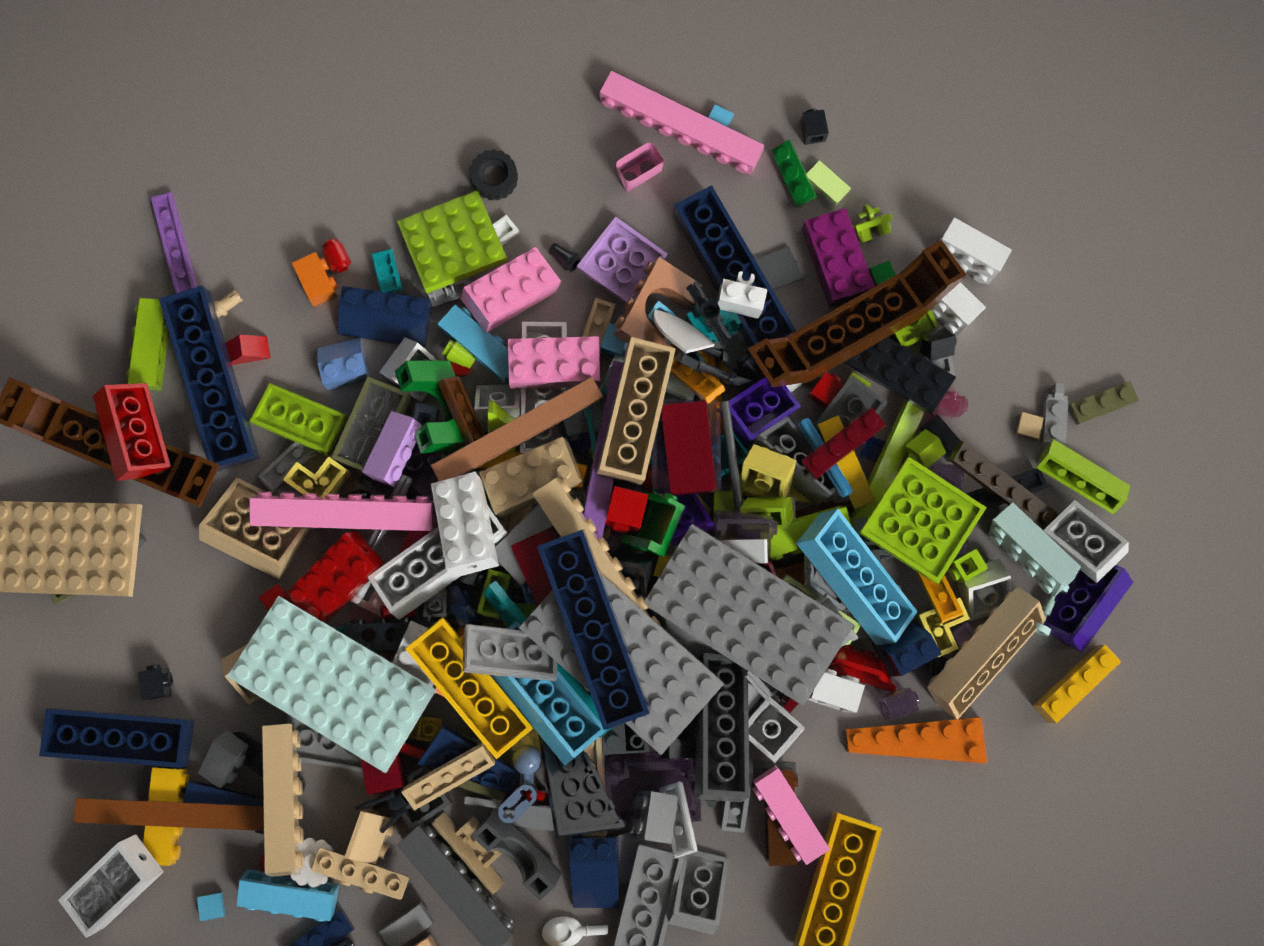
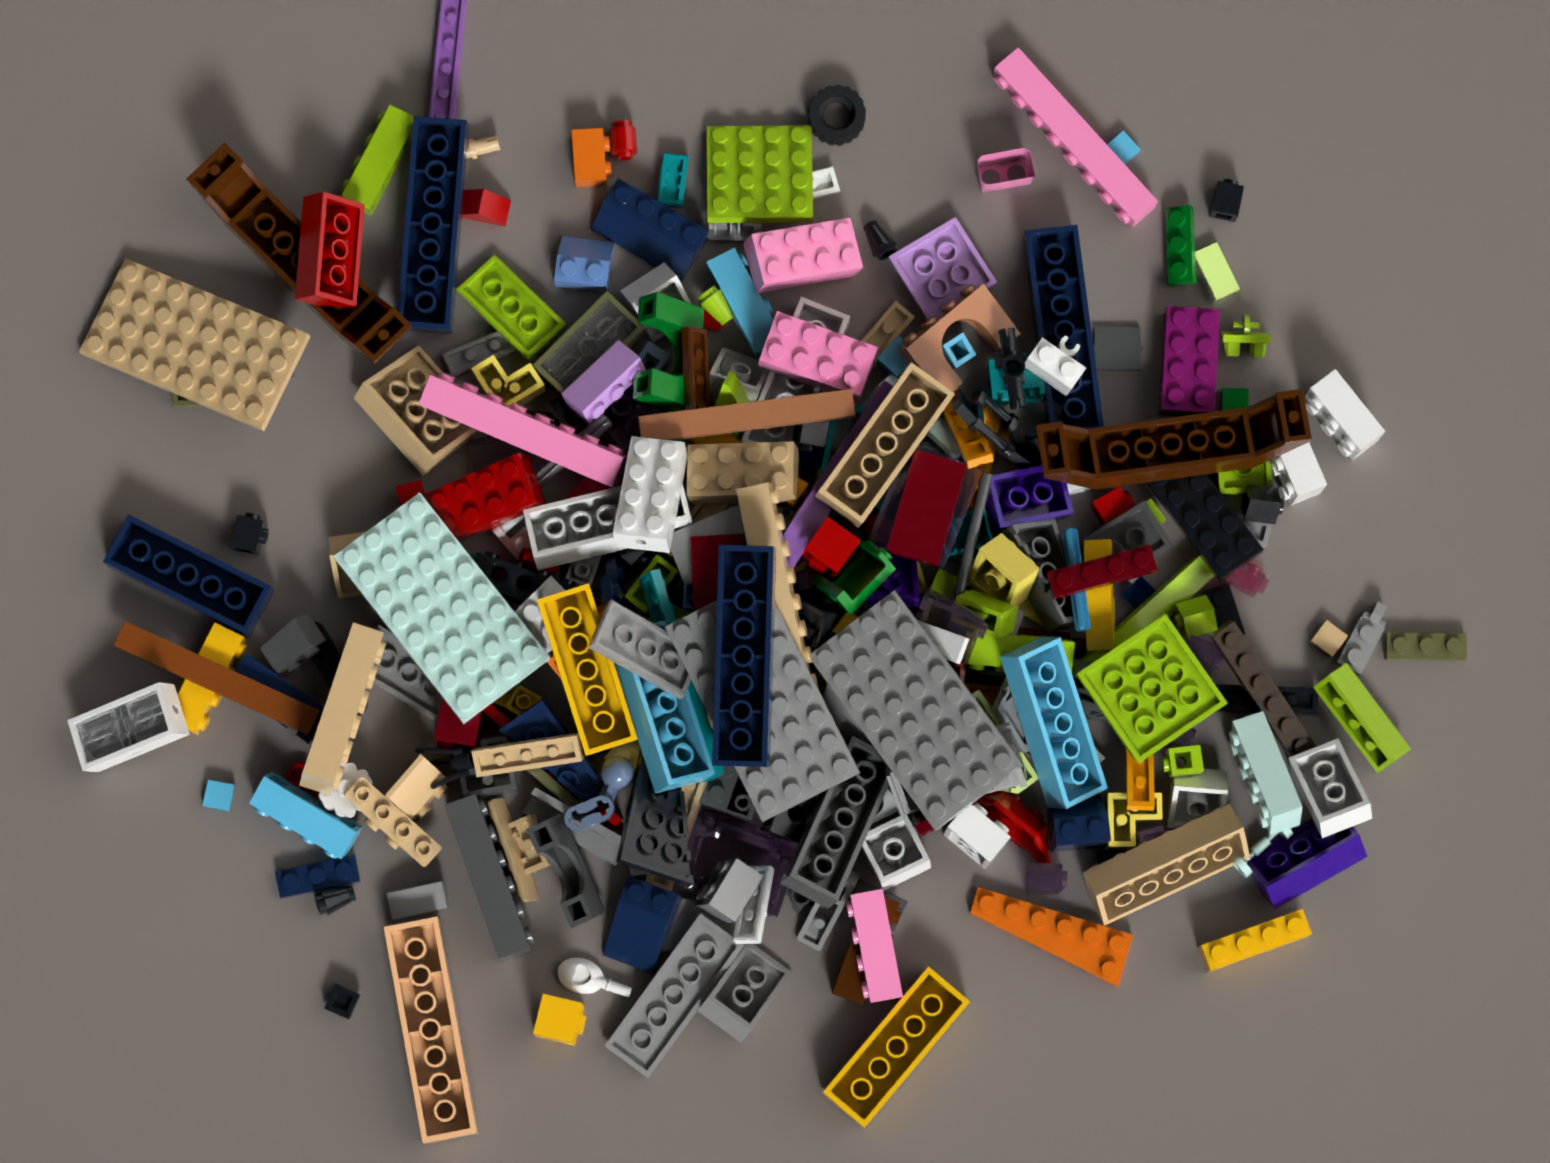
camera: 25 degrees right, 0 degrees up
white shield [653,310,715,354] -> none

